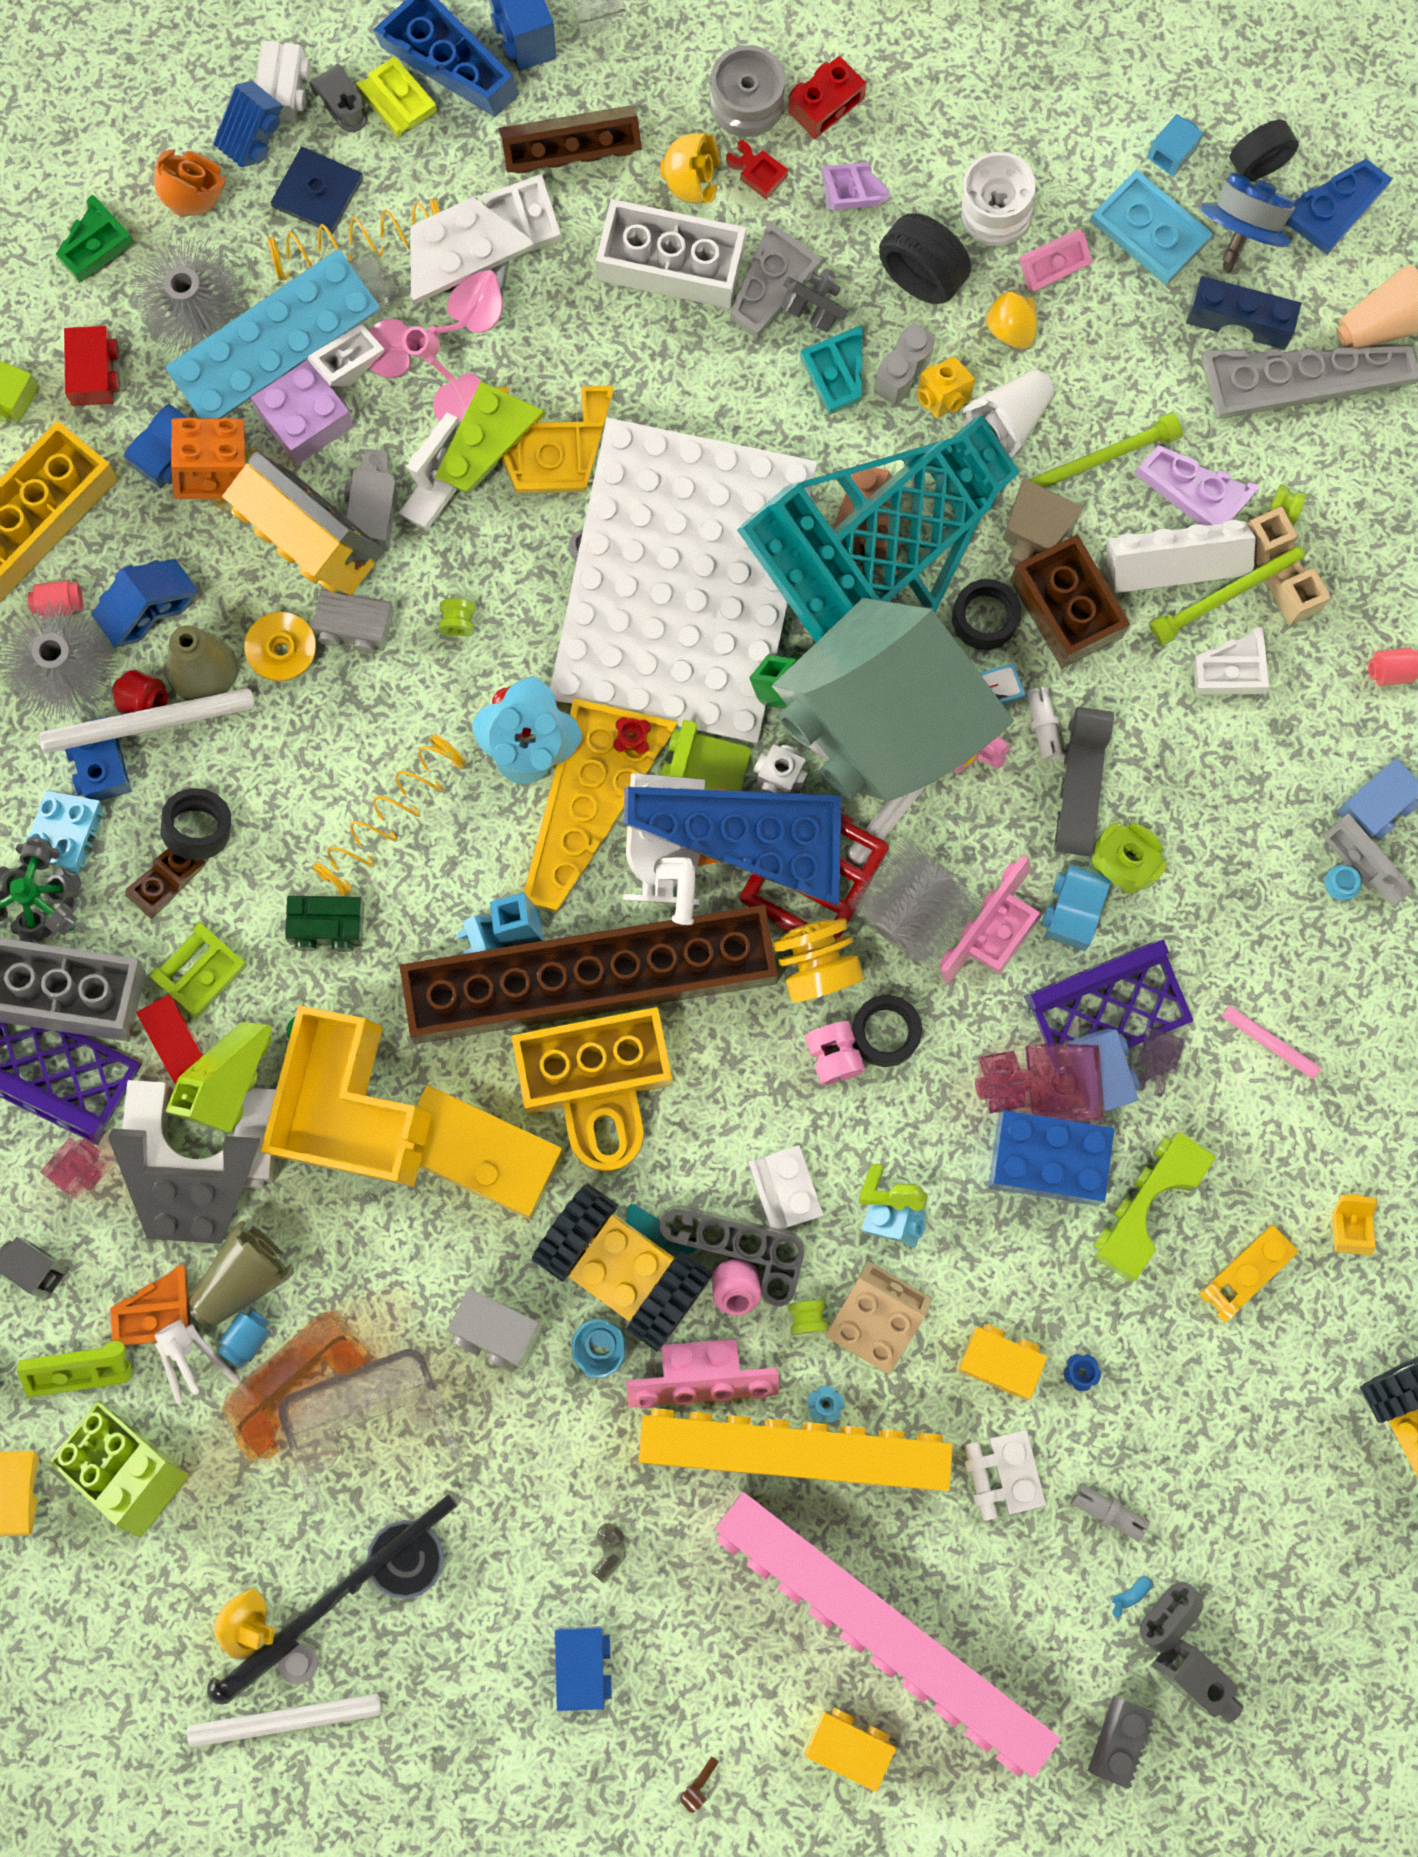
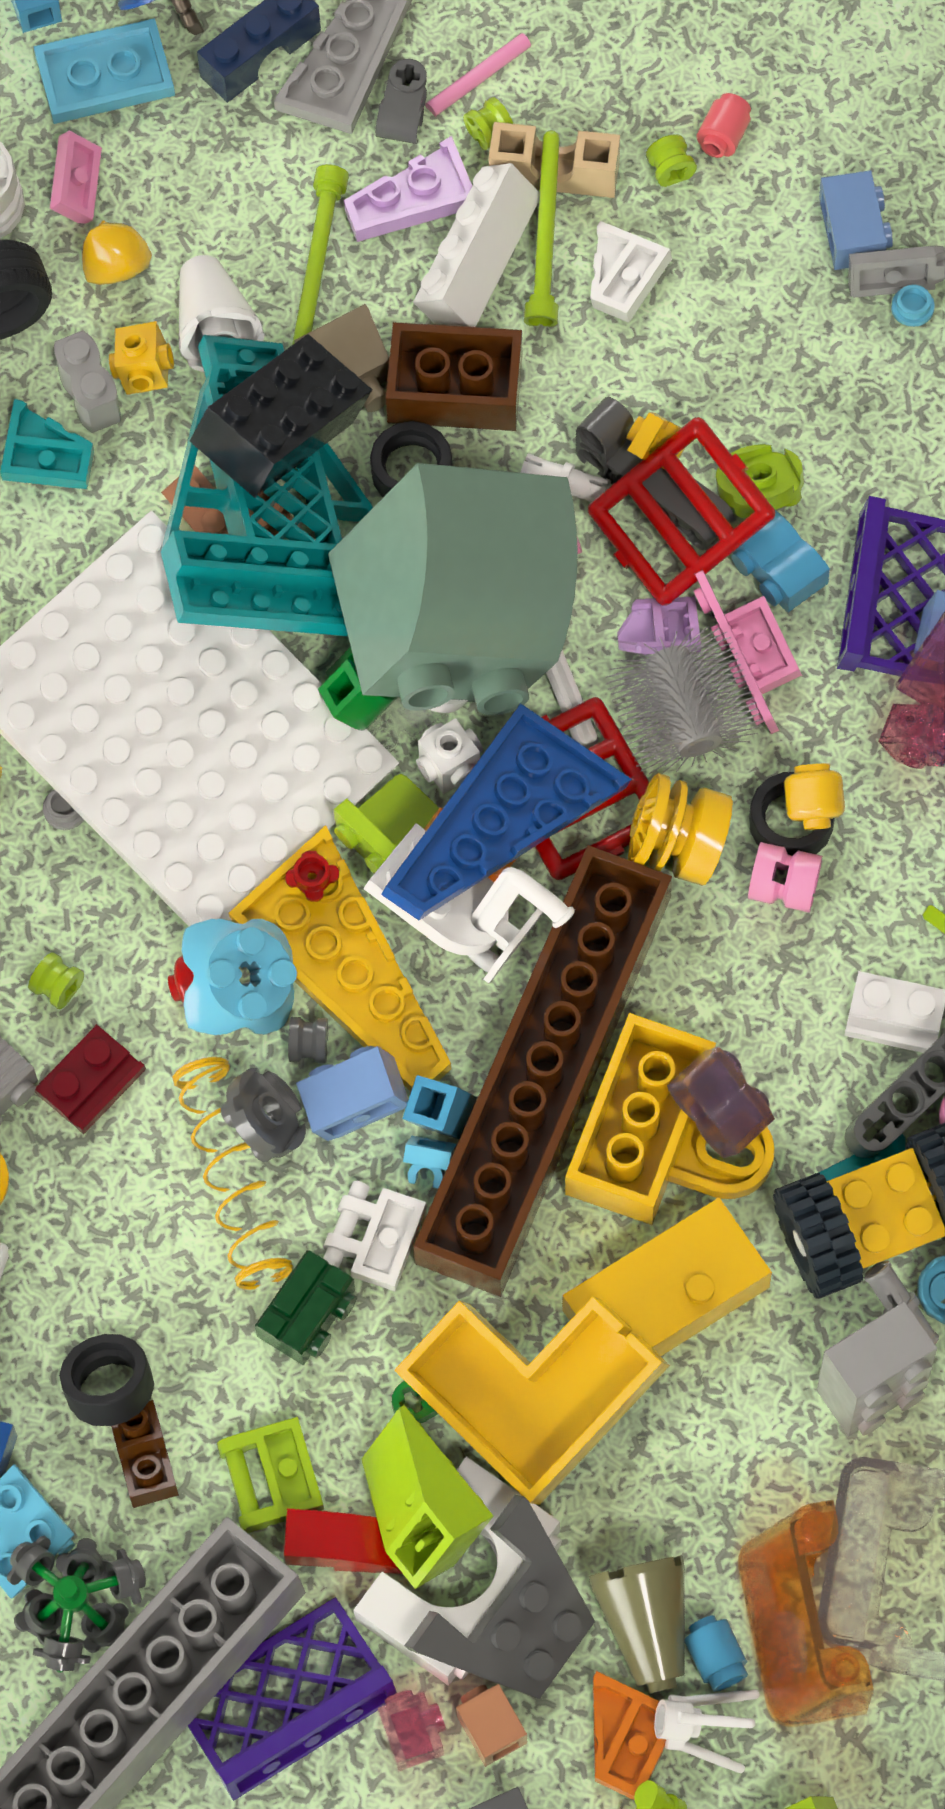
camera: 50 degrees left, 10 degrees down
none -> dark red plate [35,1024,146,1134]
none -> black brick [190,334,373,498]
none -> dark grey plate [221,1068,306,1162]
none -> dark grey wheel [288,1017,328,1063]
none -> medium blue brick [296,1046,409,1141]
none -> white plate [323,1181,427,1292]
none -> dark grey piece [375,59,427,144]
none -> bright pink bar [425,33,531,117]
none -> nougat brick [456,1684,527,1767]
none -> red bar [588,417,776,606]
none -> lavender slope [617,596,701,655]
none -> yellow bracket [627,412,686,469]
none -> lime wheel [646,134,697,187]
none -> brick [667,1047,775,1158]
none -> yellow head [784,763,845,830]
none -> light grey pin [864,1260,939,1344]

